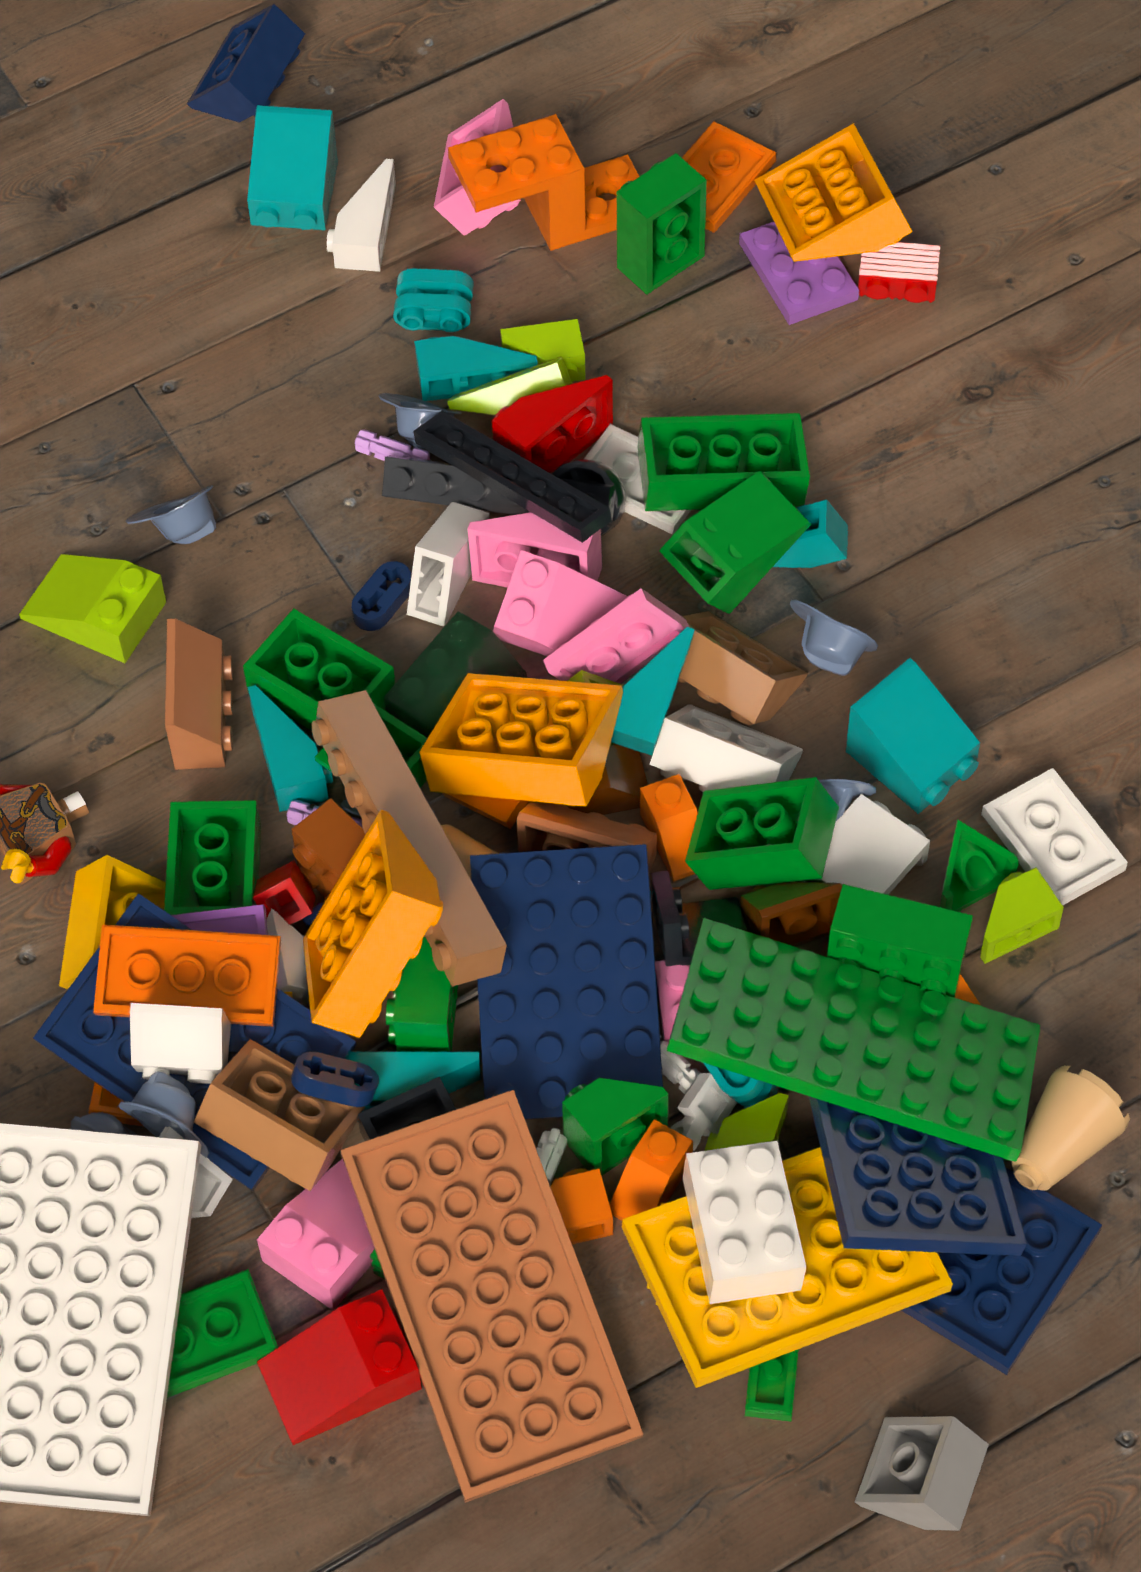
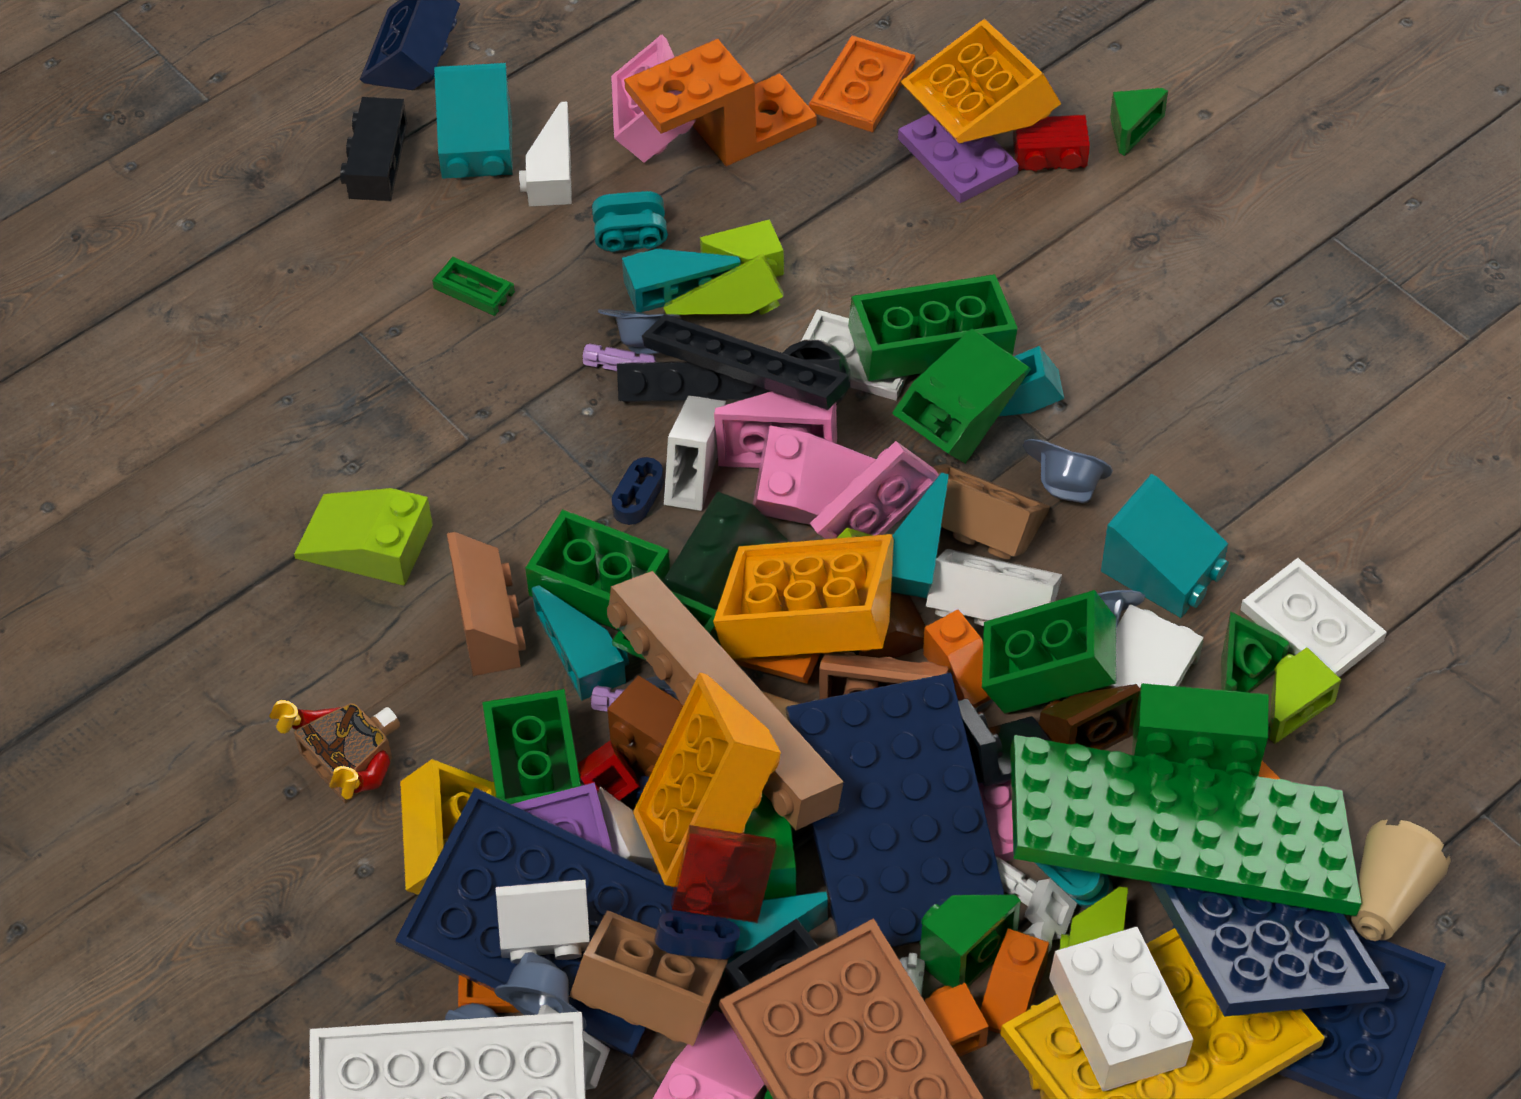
camera: 10 degrees left, 5 degrees down
orange tile [93,925,281,1027] -> none
sand blue piece [126,485,216,544] -> none
red slope [492,375,613,473] -> none
green brick [616,153,707,295] -> none
none -> black brick [340,97,408,201]
none -> green tile [432,257,515,316]
none -> clear red plate [671,825,776,923]
none -> green slope [1110,88,1168,156]

